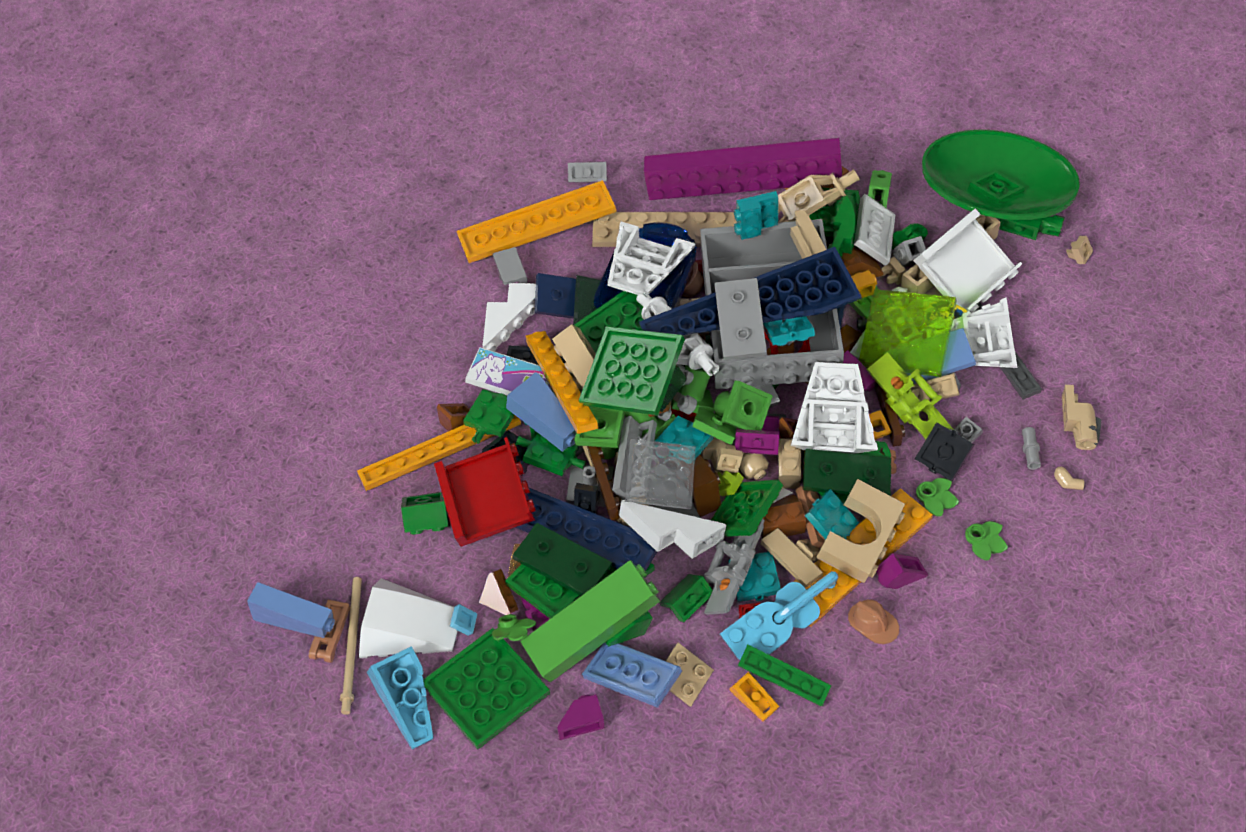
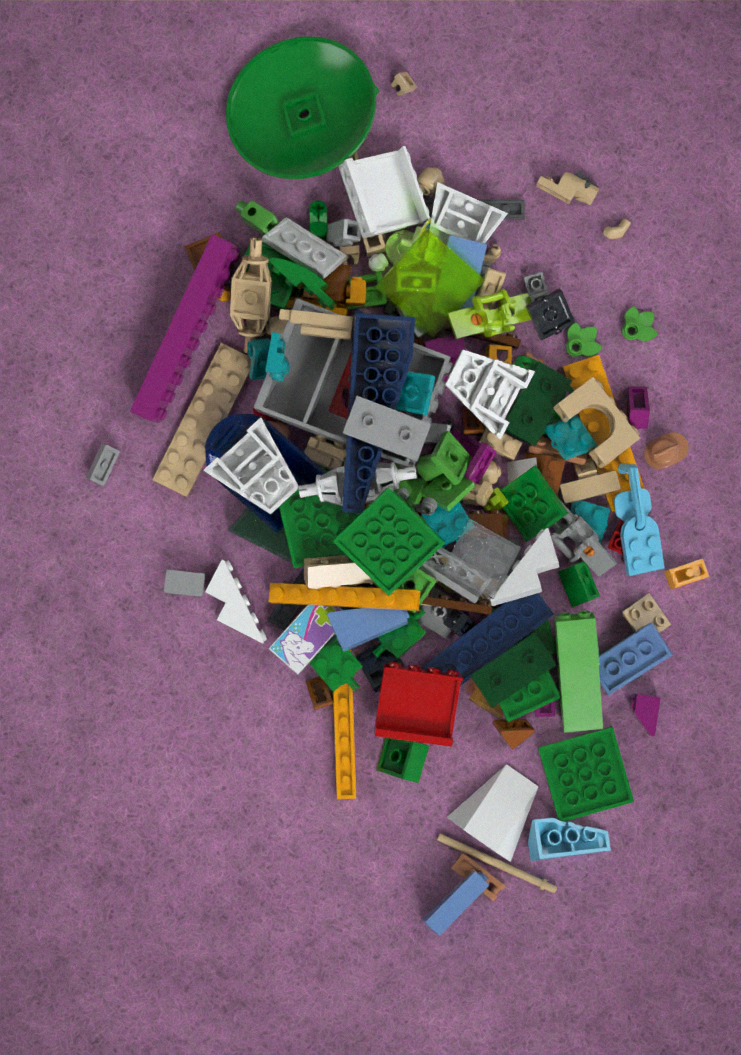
camera: 70 degrees left, 30 degrees up
medium azure plate [450,604,477,636] -> none
light orange plate [456,180,617,263] -> none
bright green plate [492,614,536,641] -> none
dark blue plate [535,273,576,319] -> none
green plate [737,644,832,707] -> none
light grey pin [1022,427,1041,470] -> none
none -> tan head [417,167,444,196]
none -> tan arm [483,245,502,264]

